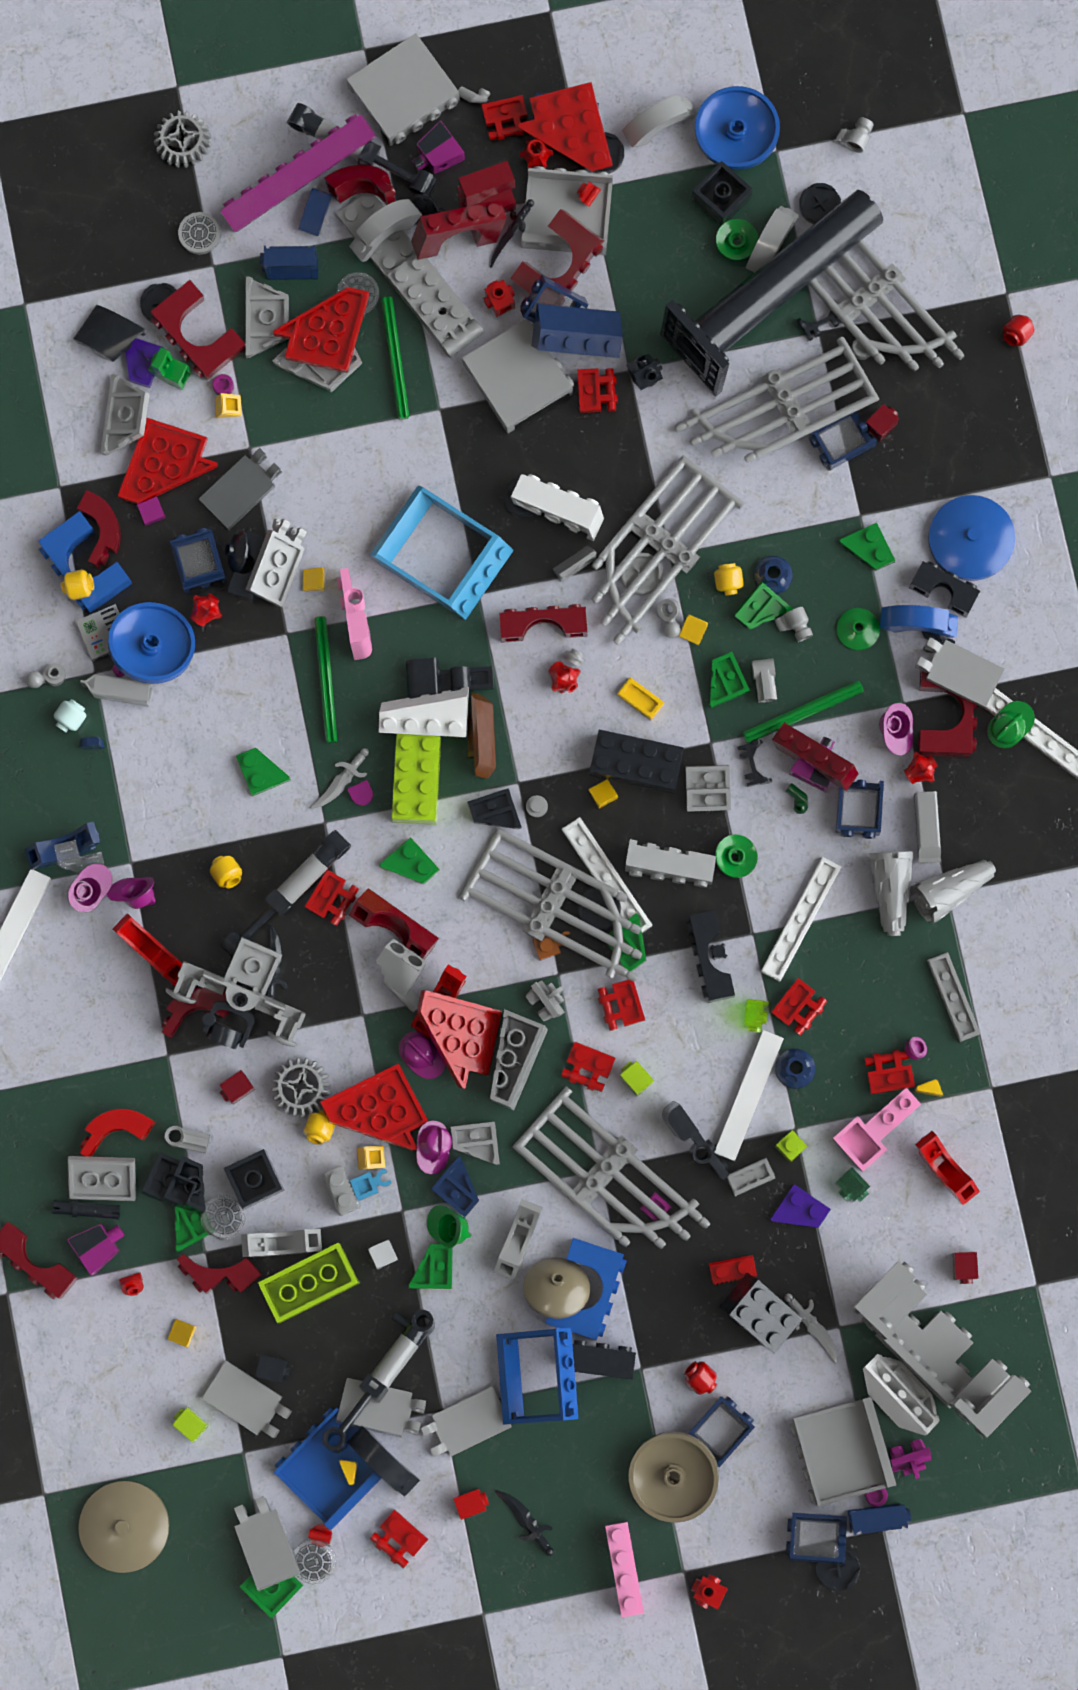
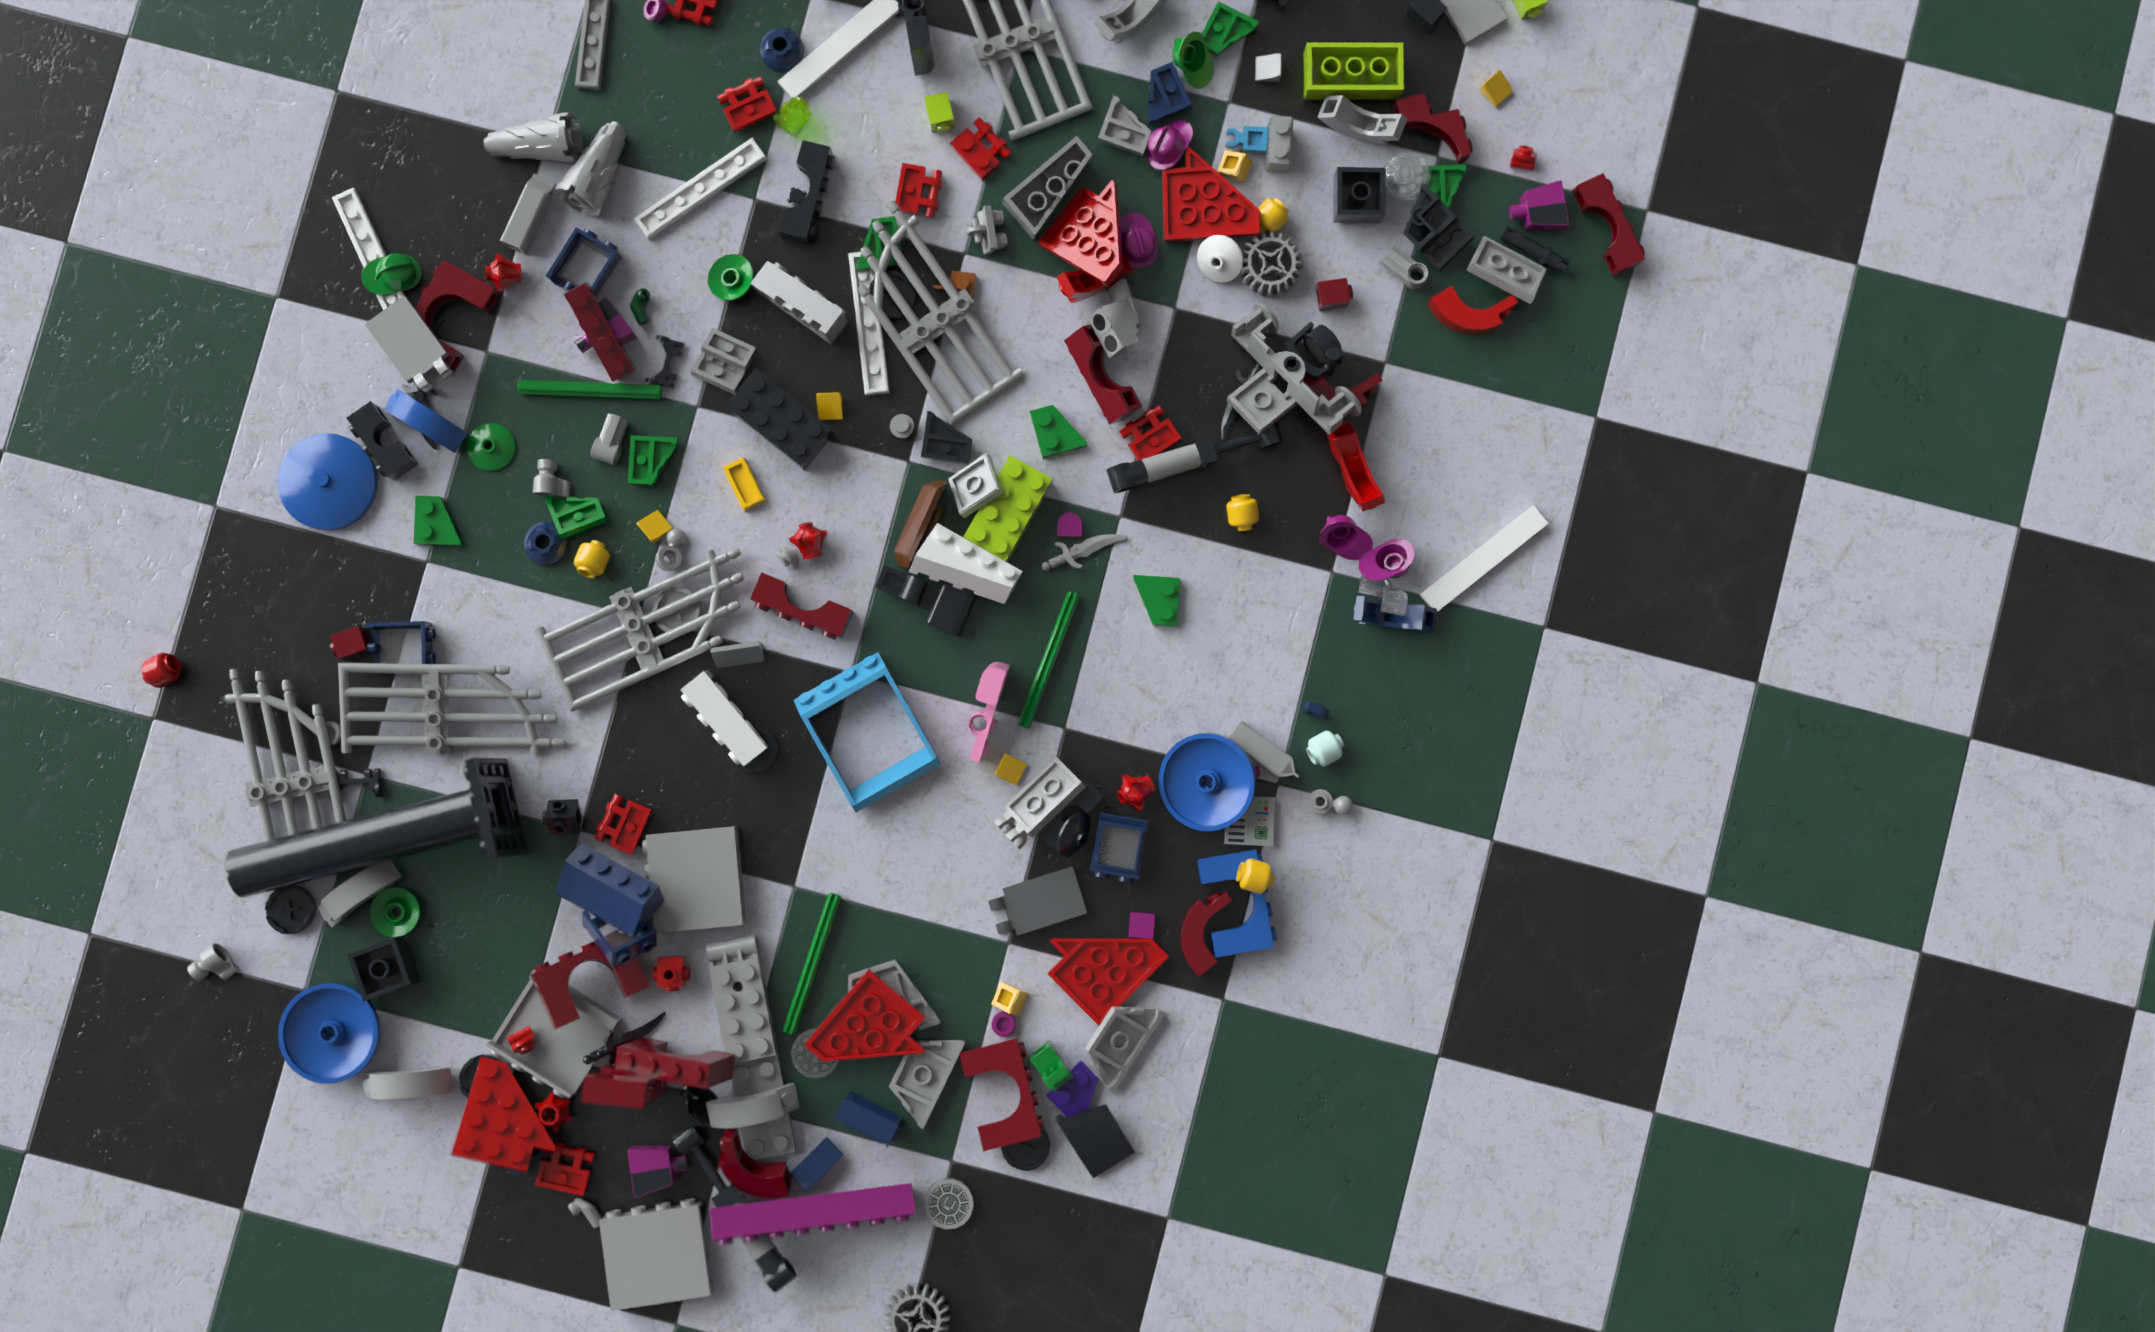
camera: 165 degrees left, 5 degrees up
magenta piece [879,703,913,755] -> none
none -> light grey tile [948,453,1004,518]
none -> white dish [1197,235,1243,283]

